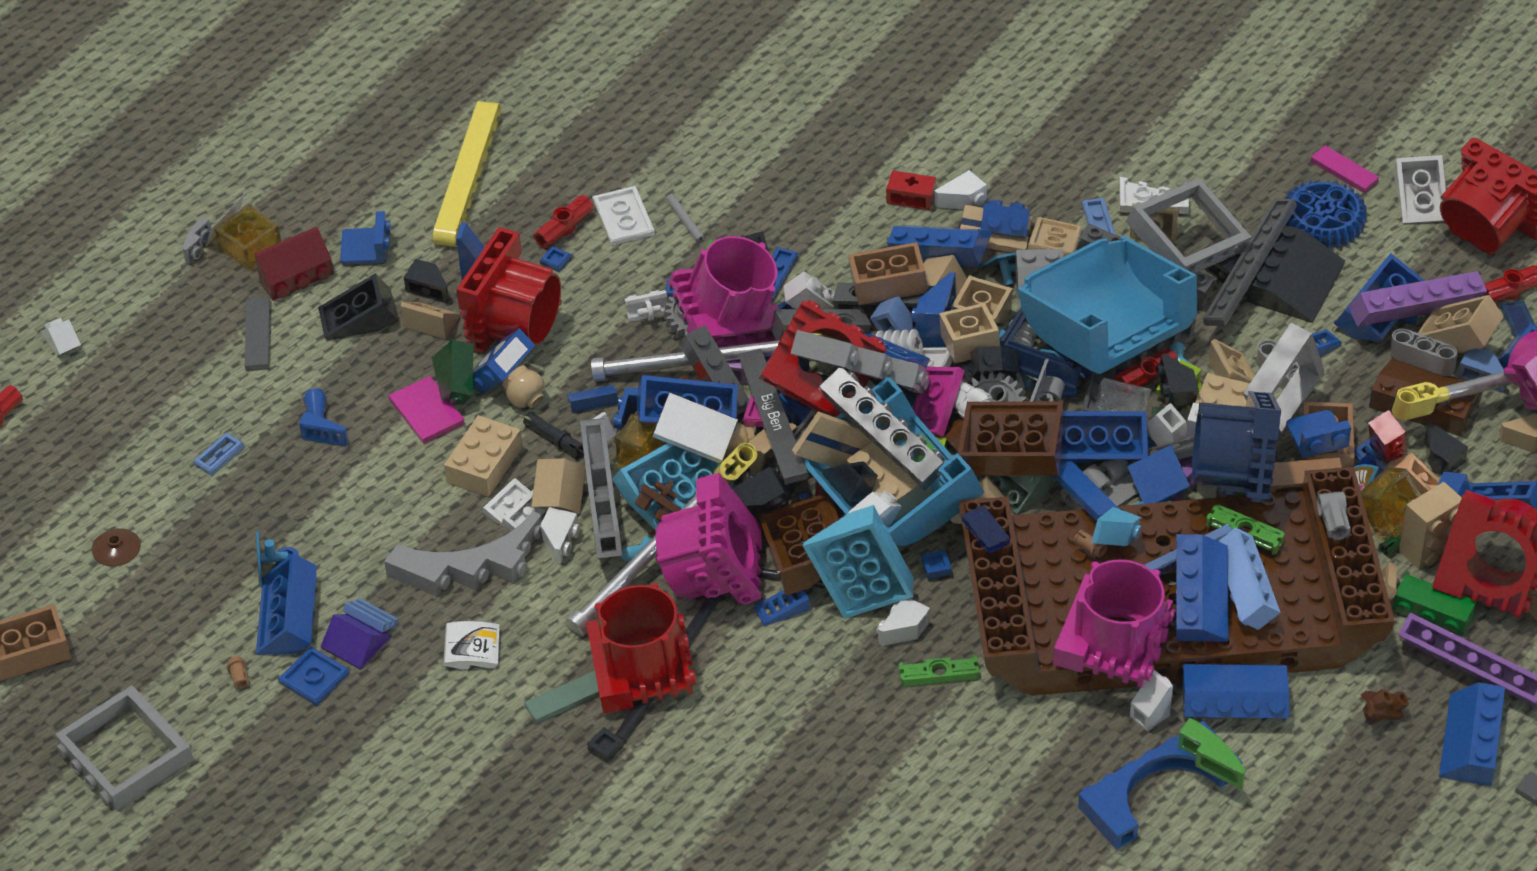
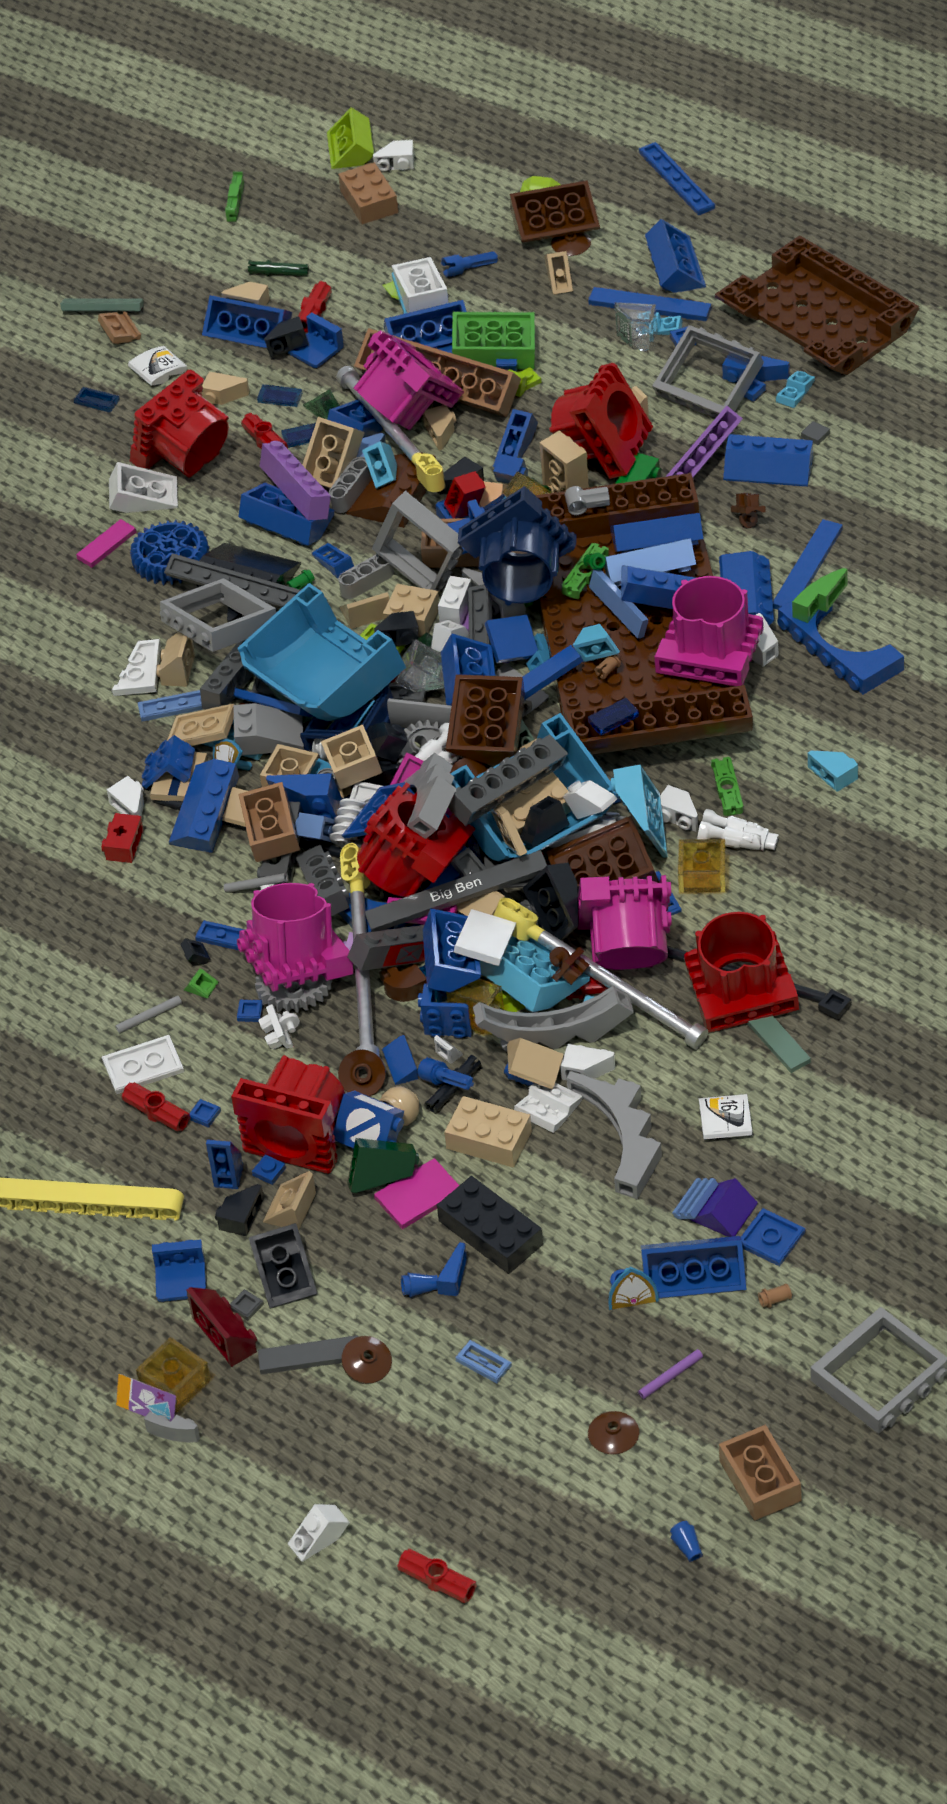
camera: 90 degrees left, 0 degrees up
none -> light grey piece [224,873,288,893]
none -> dark grey tile [230,1289,264,1321]
none -> green pin [286,569,315,590]
none -> reddish brown dish [338,1050,386,1096]
none -> reddish brown dish [341,1336,392,1384]
none -> medium azure slope [362,441,397,489]
none -> blue piece [418,1057,474,1090]
none -> black brick [437,1175,544,1274]
none -> green pin [583,553,606,570]
none -> blue slope [610,513,703,553]
none -> medium lavender piece [638,1349,703,1399]
none -> clear yellow brick [678,839,726,893]
none -> white piece [696,809,779,851]
none -> blue tile [773,519,843,610]
none -> medium azure slope [807,751,858,792]

